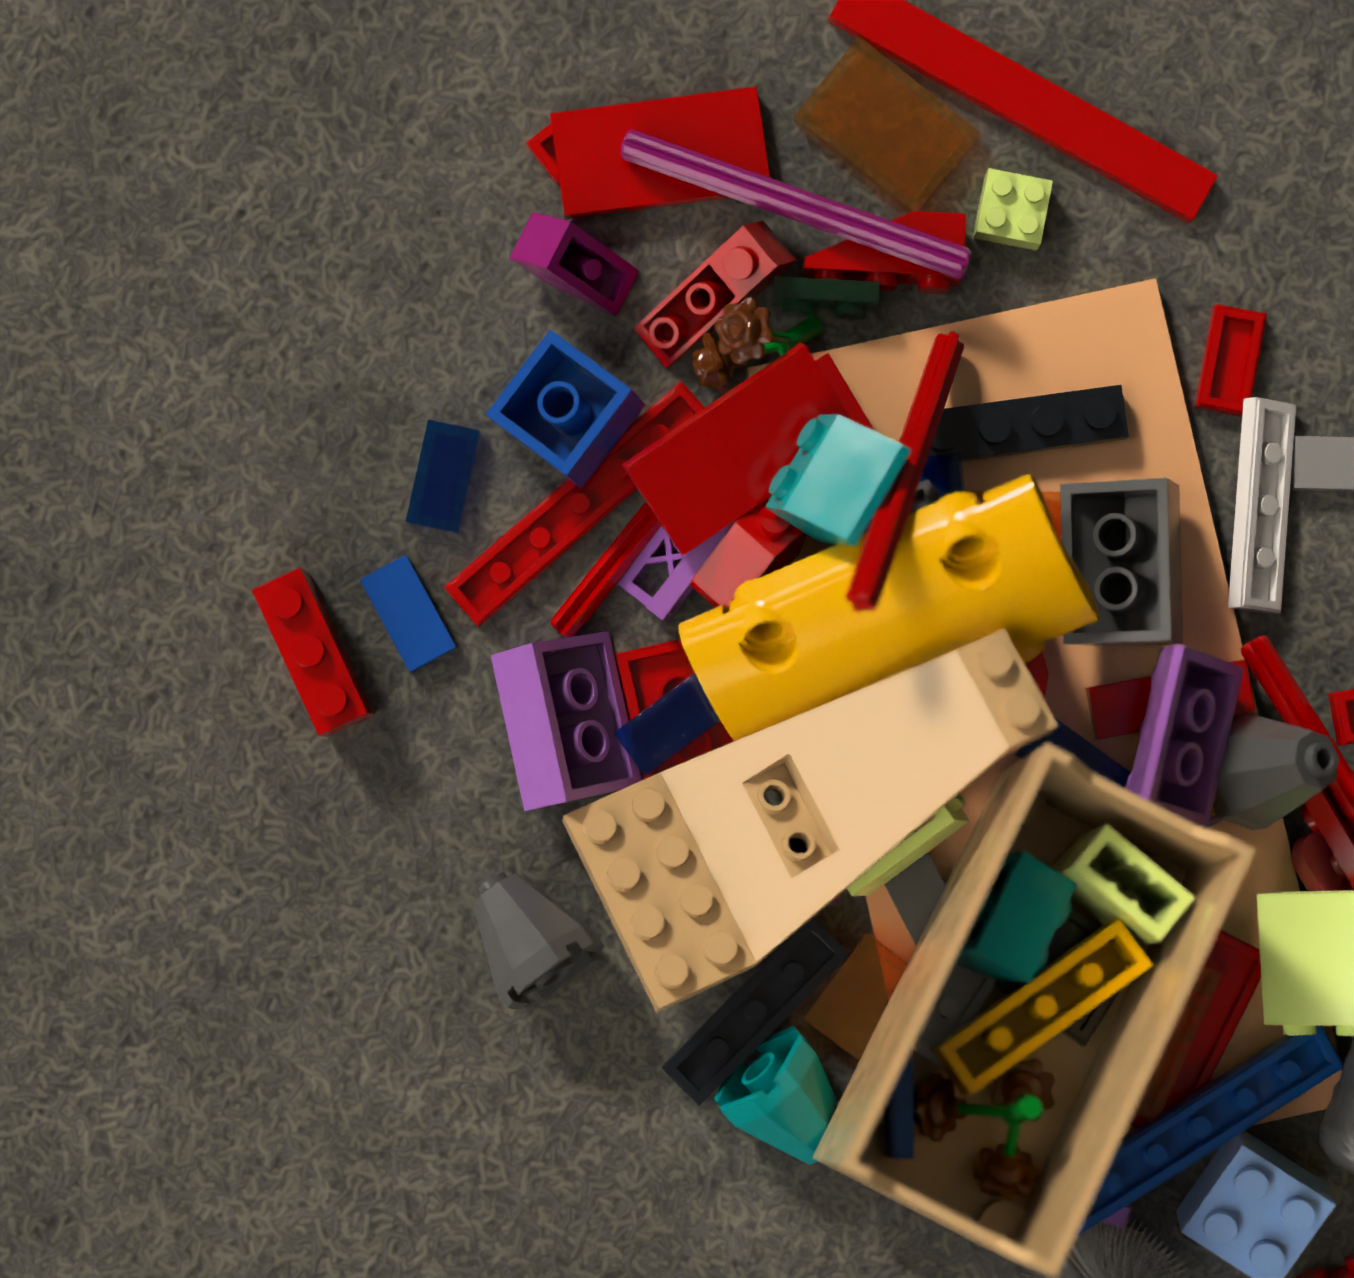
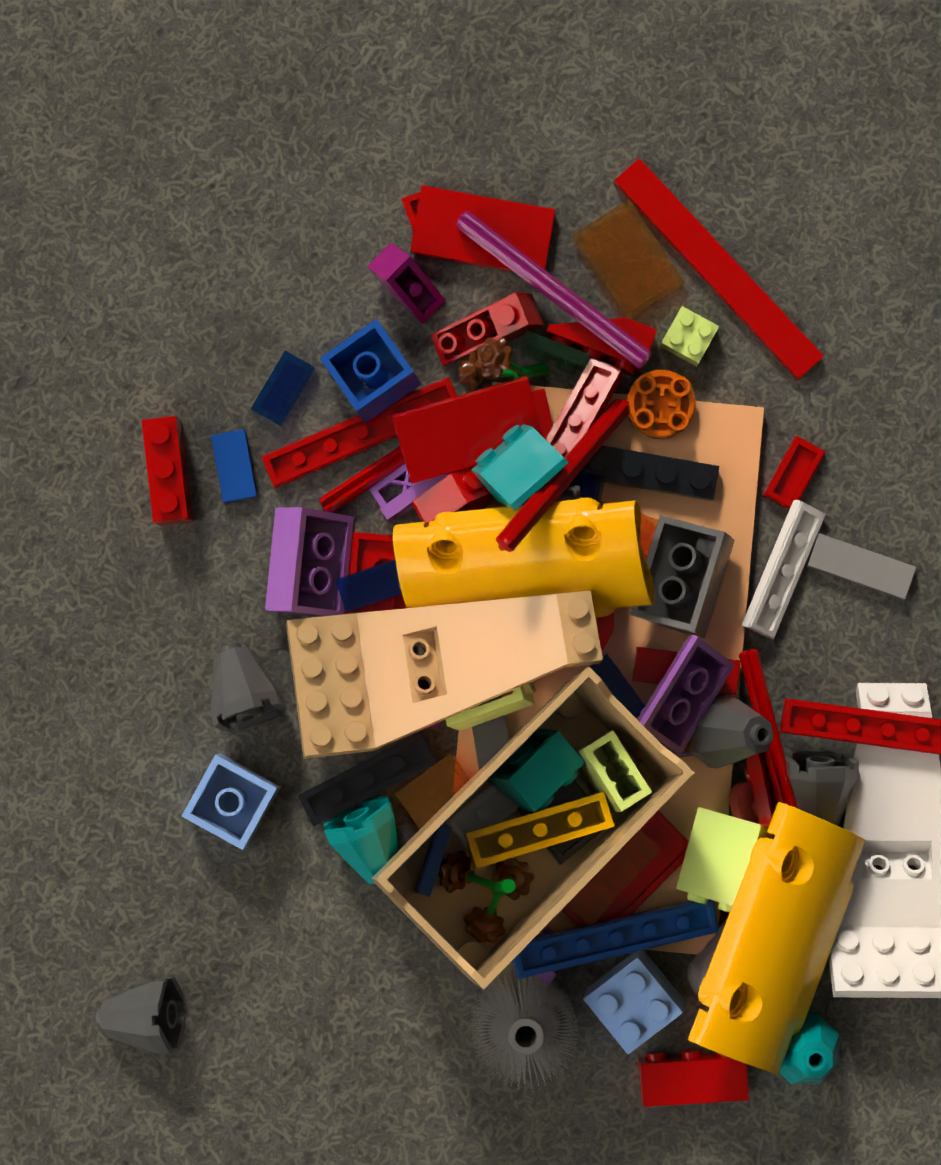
camera: 20 degrees right, 0 degrees up
none -> light blue brick [181,753,281,850]
none -> plate [546,358,623,458]
none -> orange tile [627,370,696,439]

